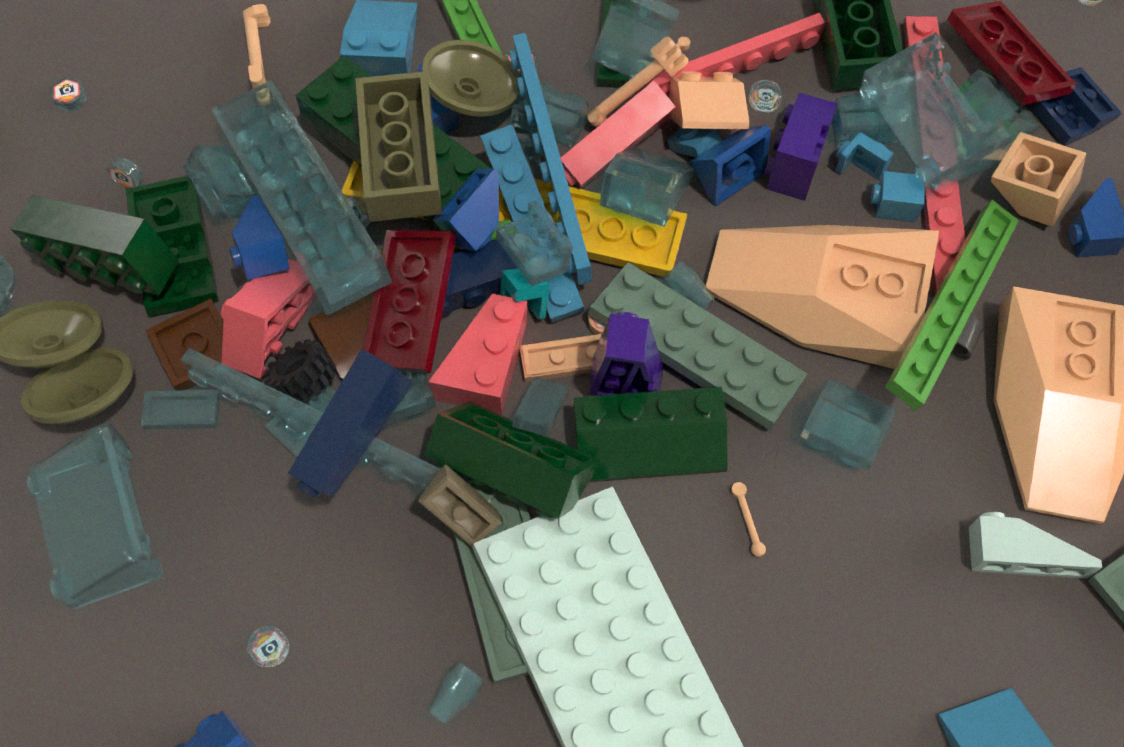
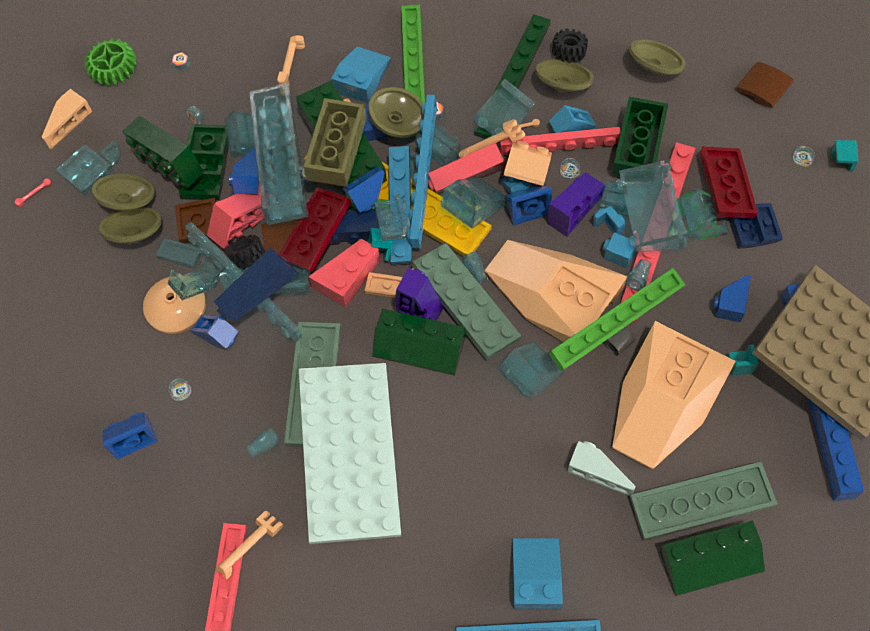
camera: 25 degrees right, 0 degrees up
clear light blue windscreen [26,421,164,610] -> none
dark tan slope [418,464,501,547] -> none
dark green slope [424,401,600,519] -> none
clear light blue tile [512,377,568,437] -> none
light nougat hinge [731,482,766,557] -> none
light nougat slope [991,132,1087,227] -> none
none -> light nougat dish [143,276,206,334]
none -> clear light blue panel [168,258,220,300]
none -> slope [191,315,238,349]
none -> dark azure slope [549,105,597,133]
none -> clear light blue cone [626,259,651,291]

